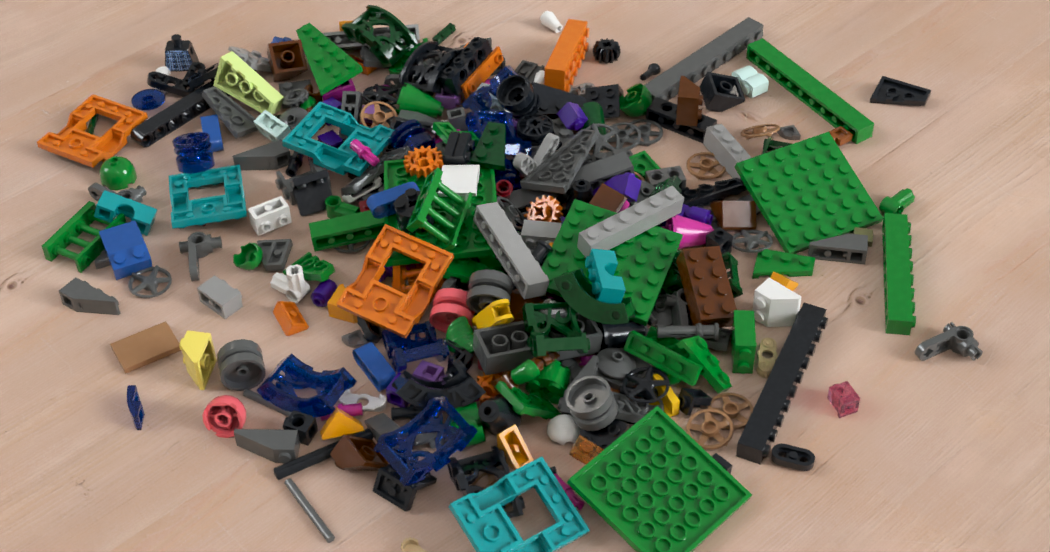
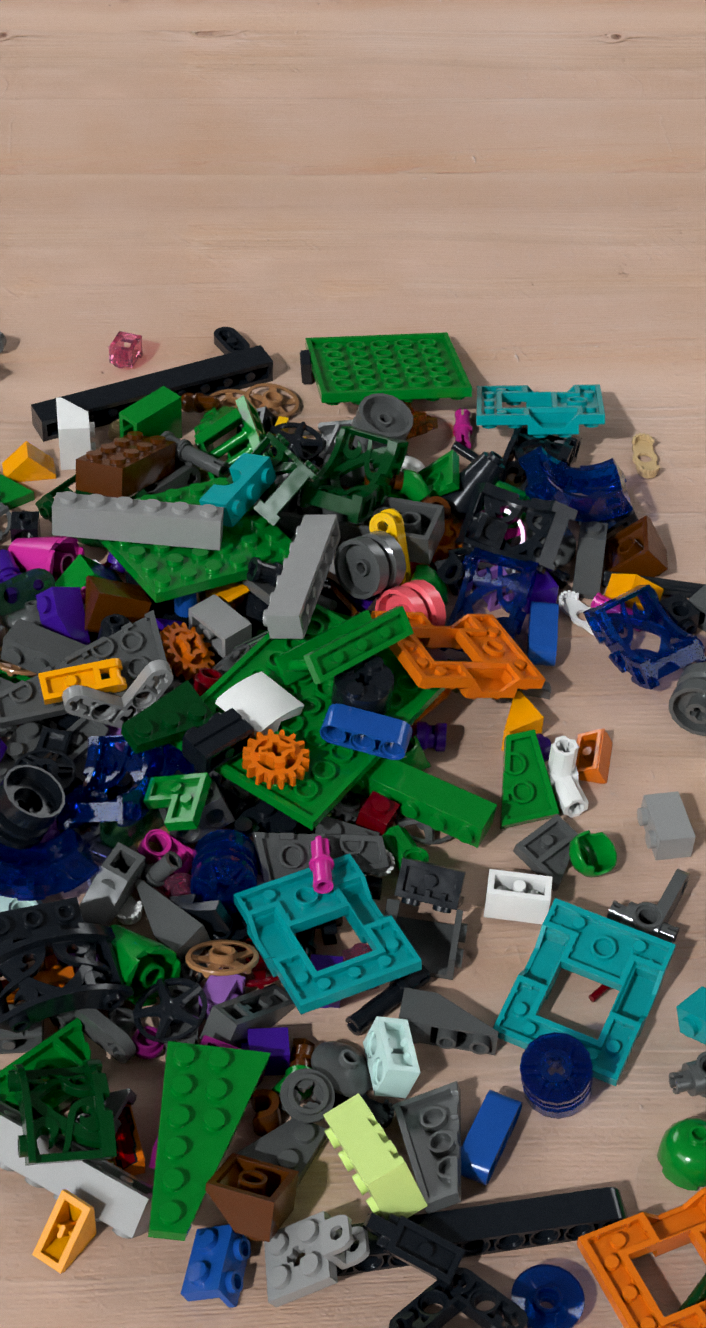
camera: 145 degrees left, 0 degrees up
none -> light orange plate [38,658,127,705]
none -> reddish brown axle [181,393,220,413]

